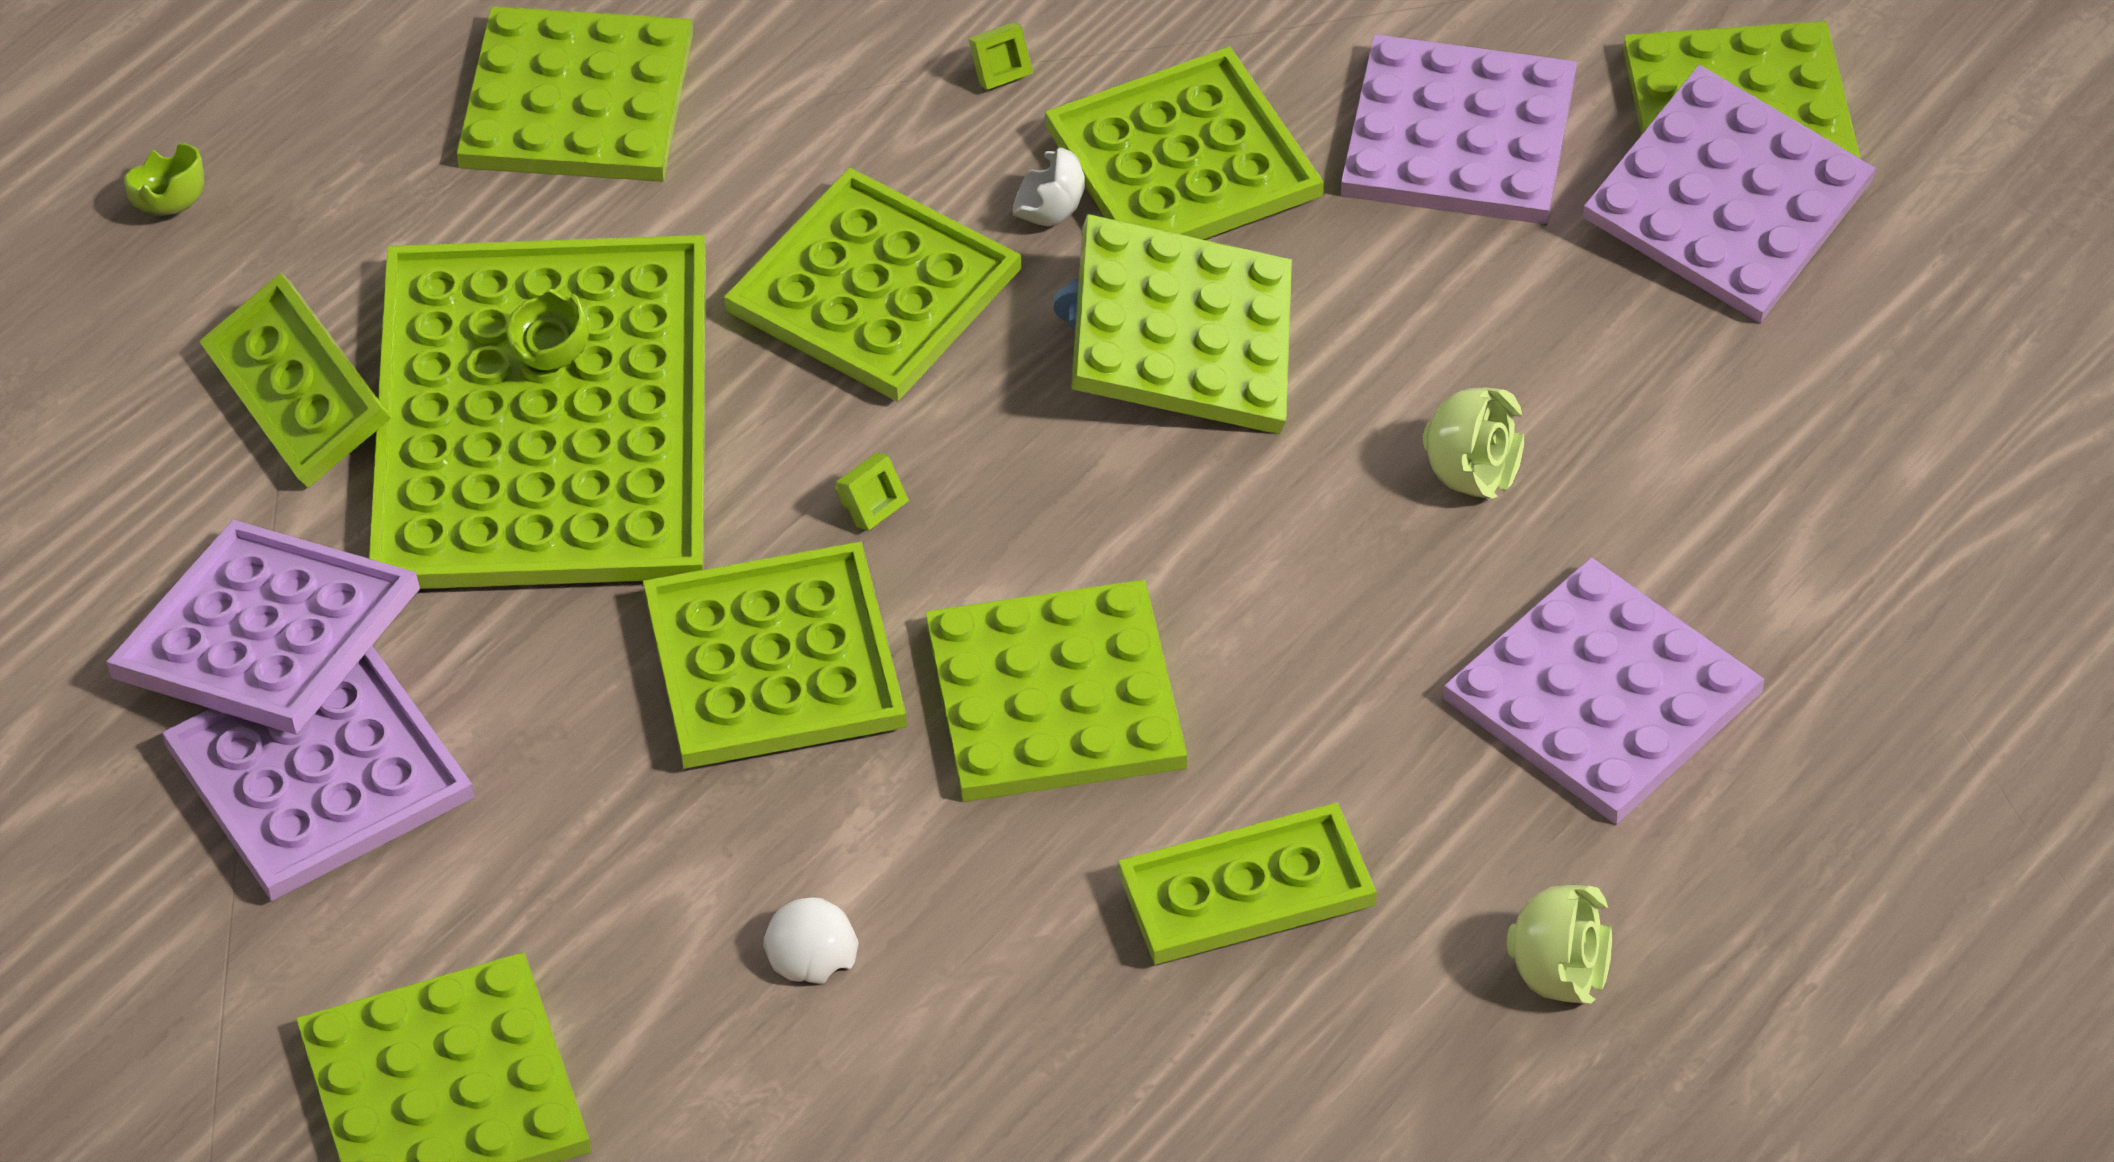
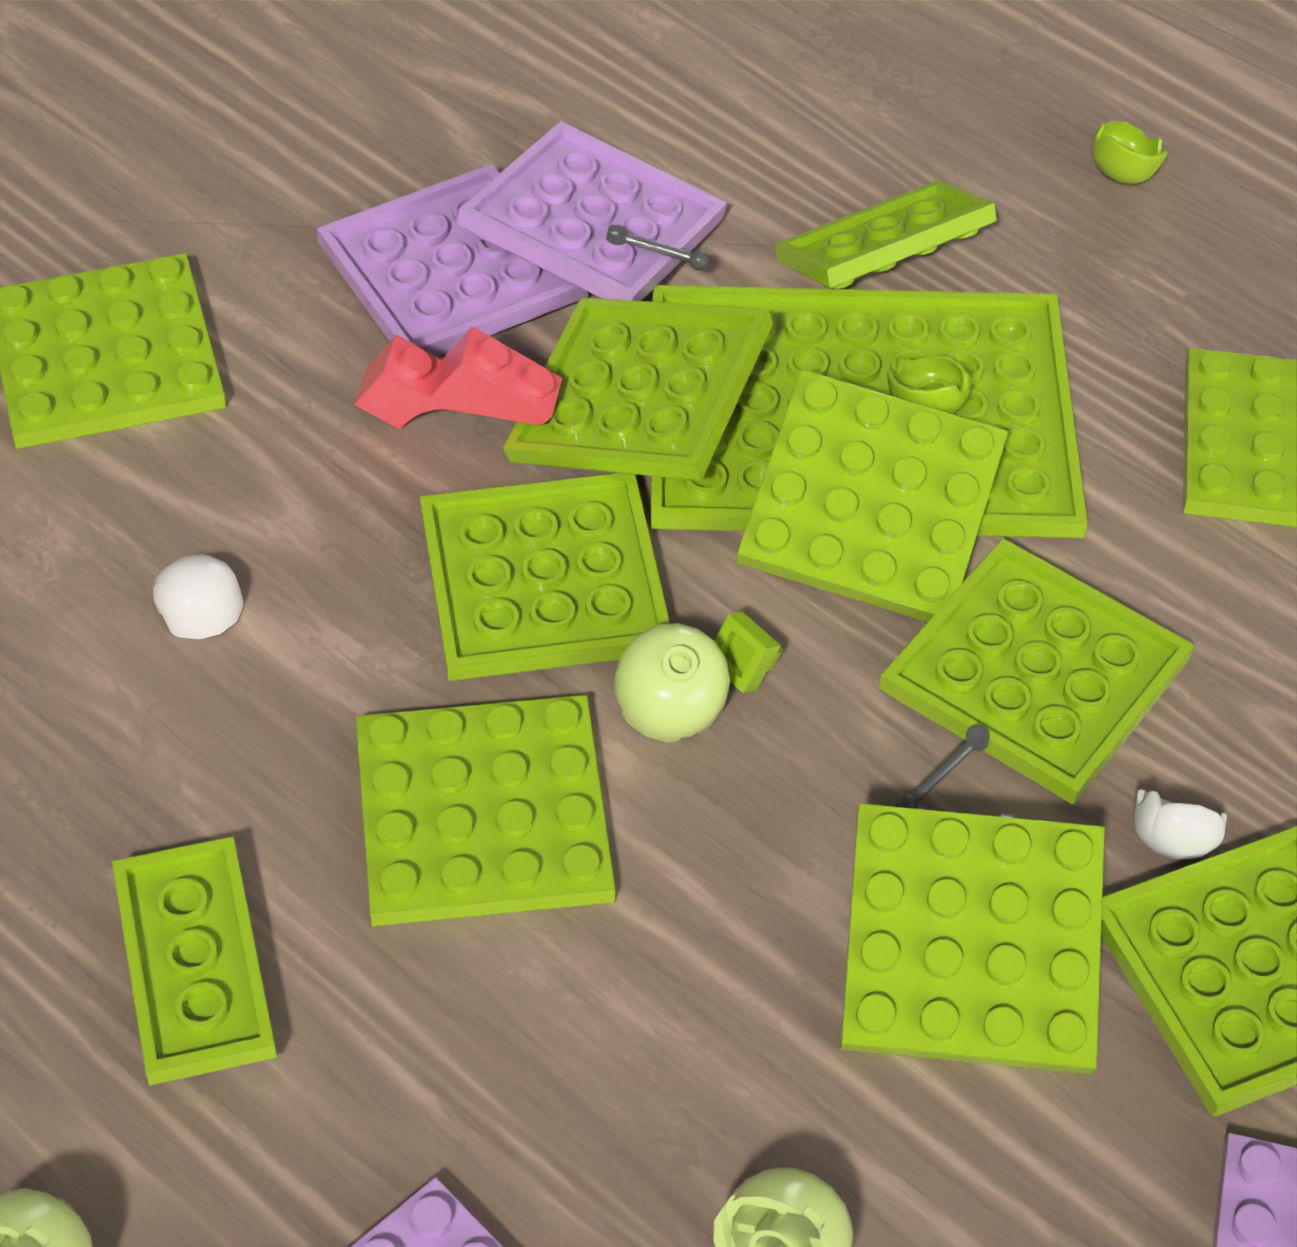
camera: 90 degrees right, 0 degrees up
none -> coral arch [354,326,562,430]
none -> lime plate [503,297,773,481]
none -> dark grey hinge [606,225,709,270]
none -> yellowish green cylinder [613,623,730,742]
none -> lime plate [736,369,1009,622]
none -> dark grey hinge [895,725,990,809]

